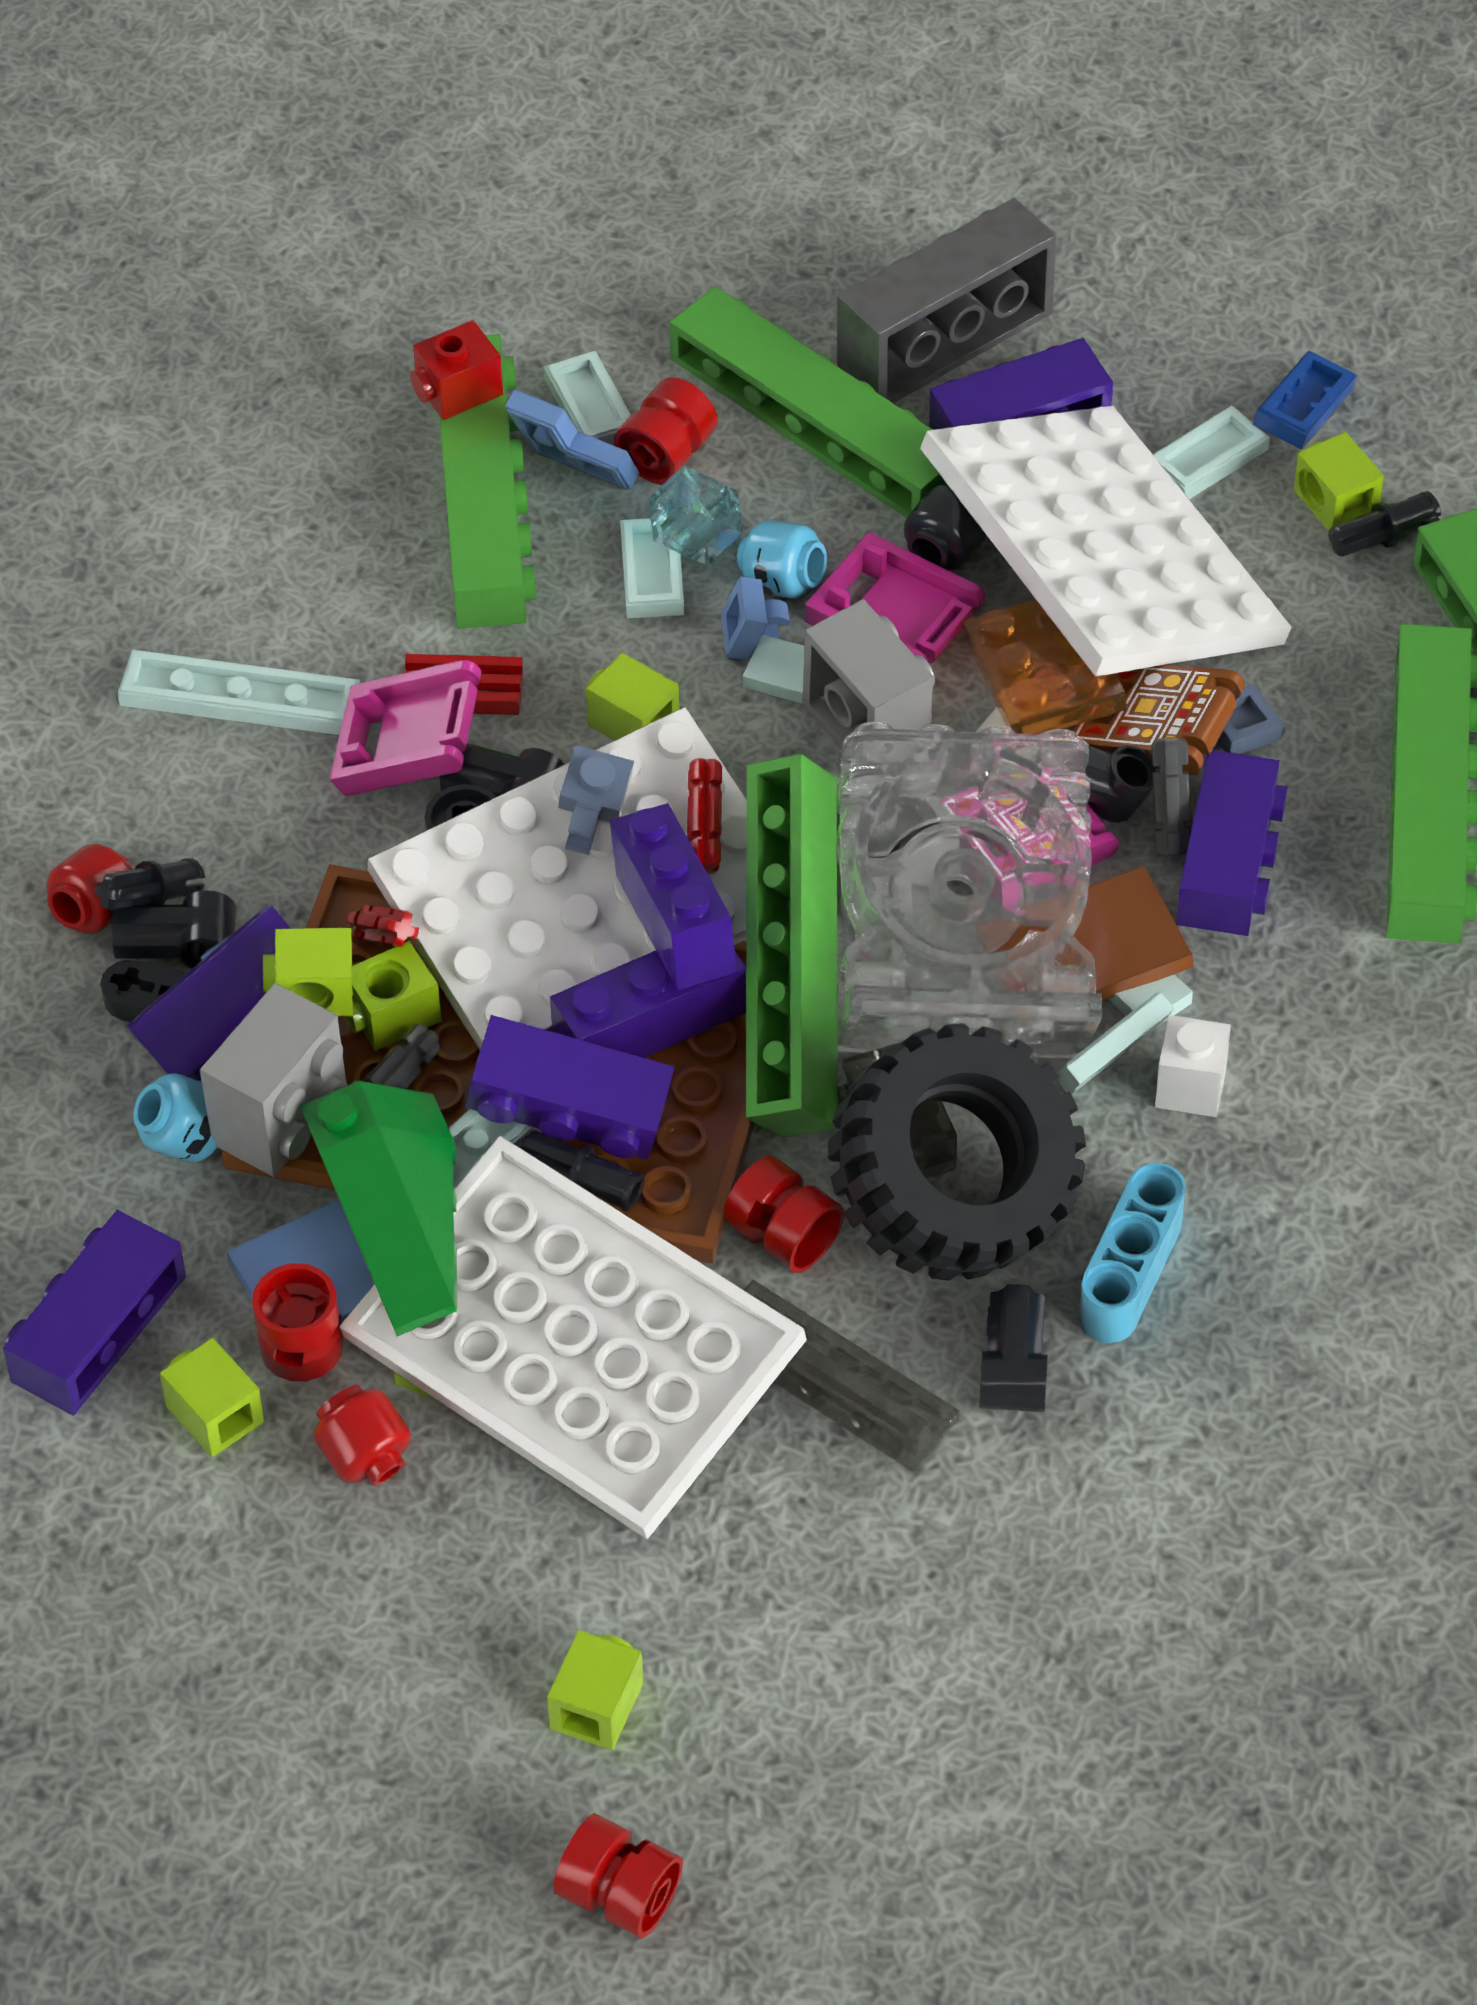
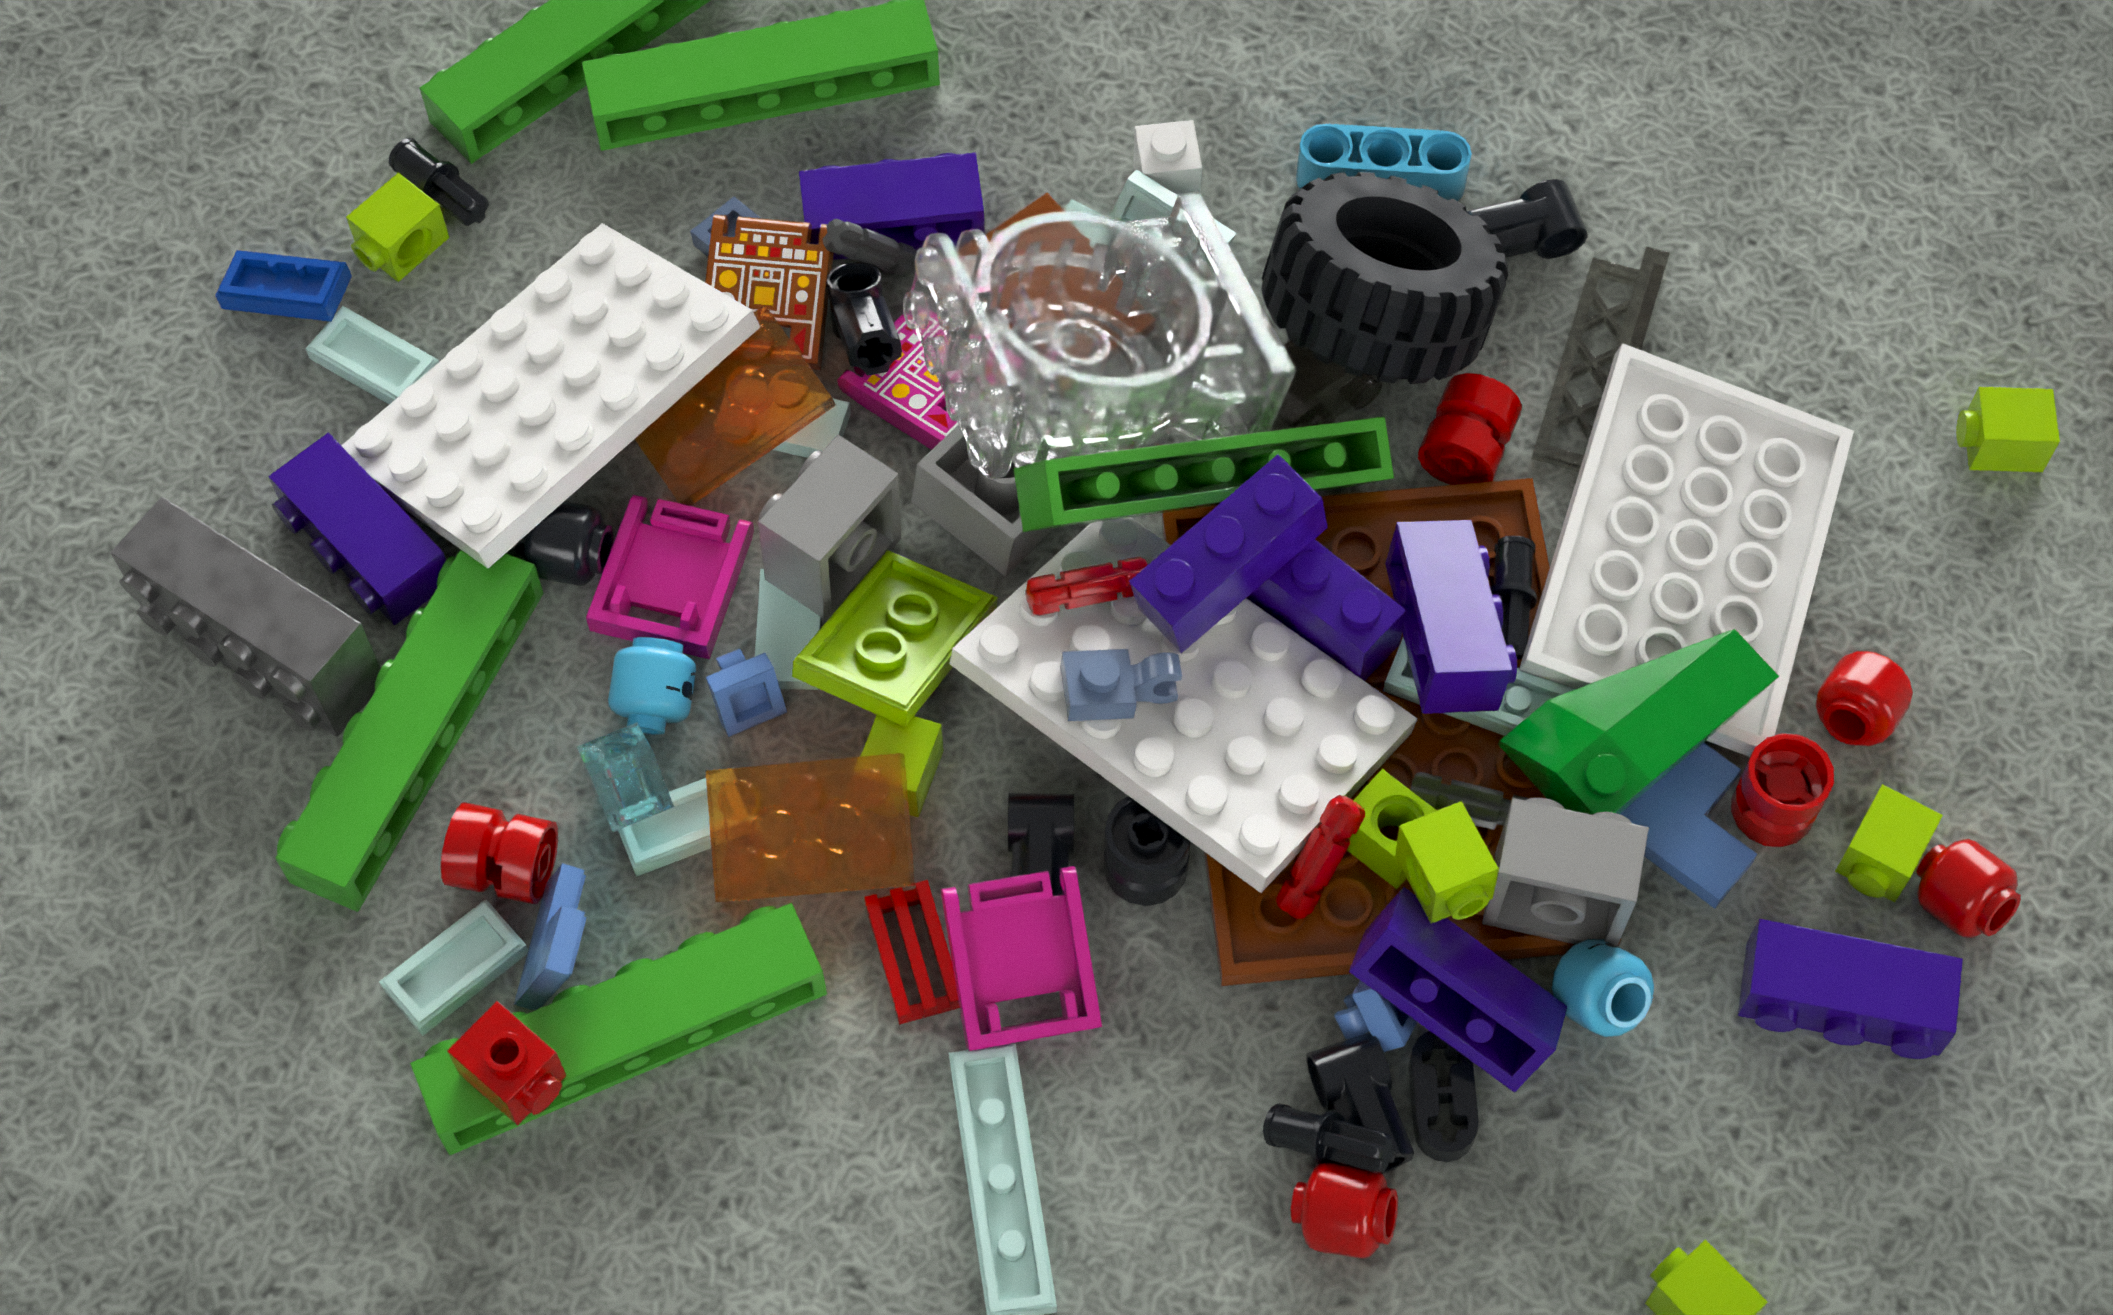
camera: 110 degrees left, 10 degrees up
none -> clear orange plate [705,753,915,902]
none -> lime tile [792,550,998,727]
none -> red head [1917,839,2021,938]

